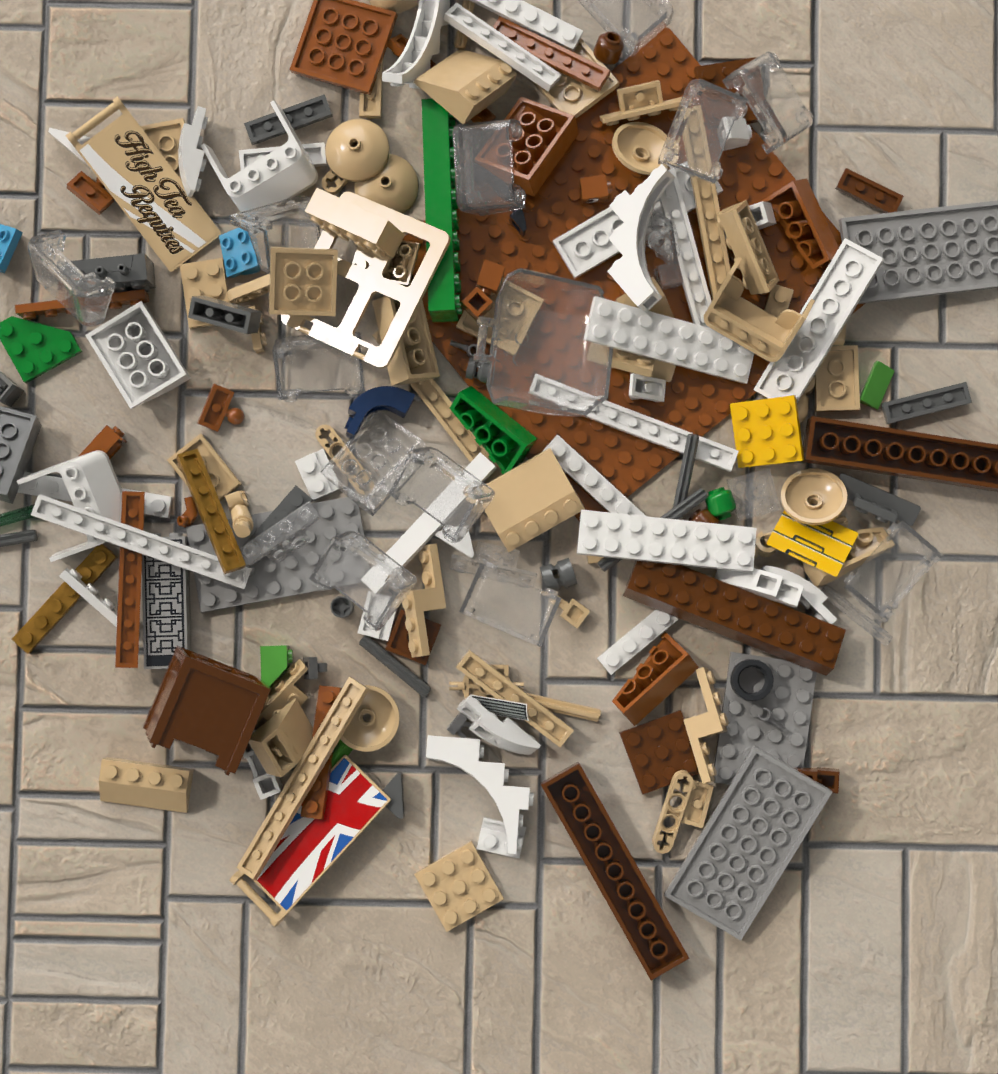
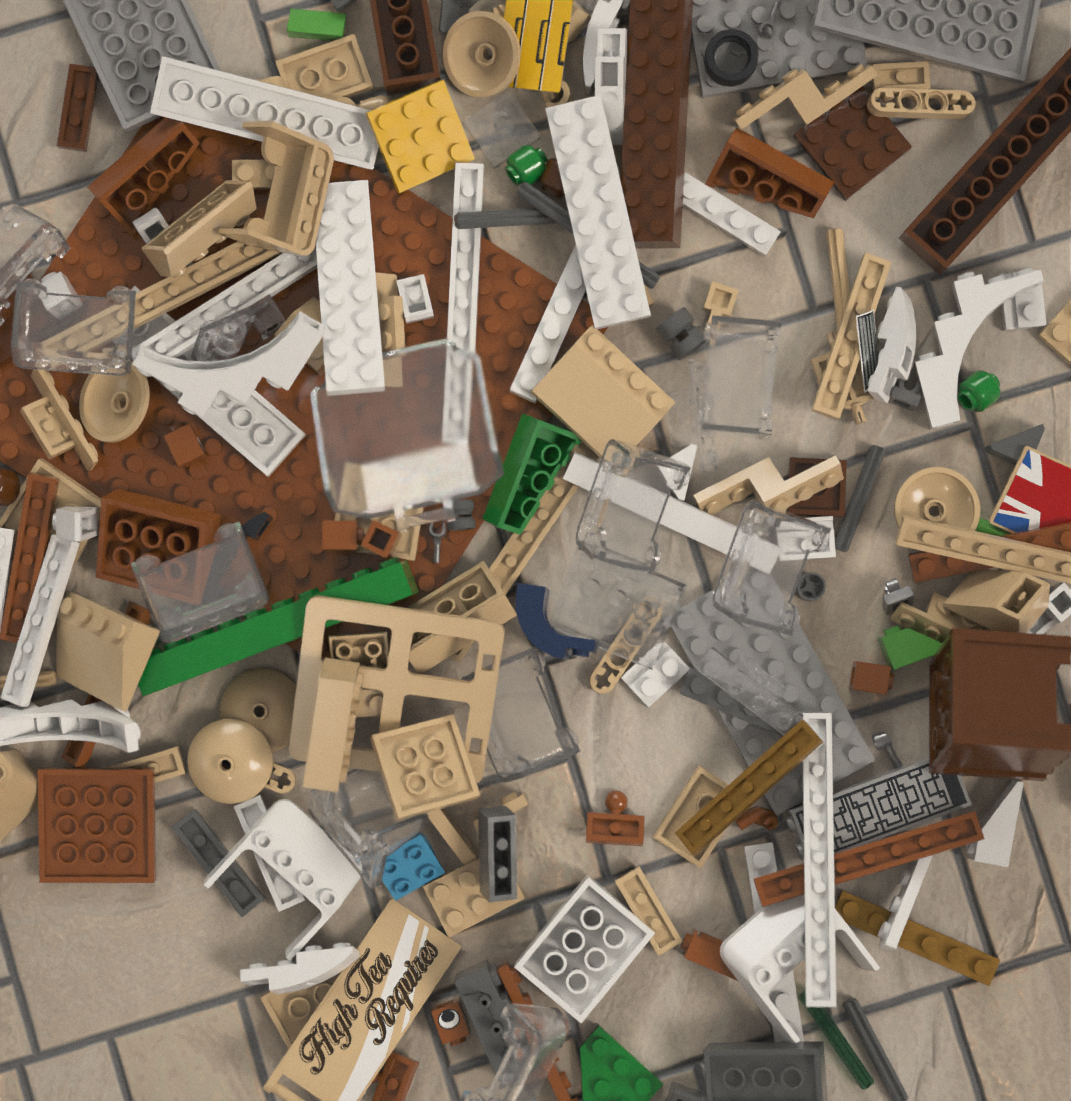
camera: 110 degrees left, 0 degrees up
tan piece [225,490,254,538] -> none
none -> white slope [52,506,99,542]
none -> dark orange brick [431,998,471,1046]
none -> tan plate [615,866,683,956]
none -> dark orange brick [849,661,894,695]
none -> flat silver hand [872,732,903,768]
none -> green head [958,370,1000,412]
none -> white slope [966,780,1024,867]

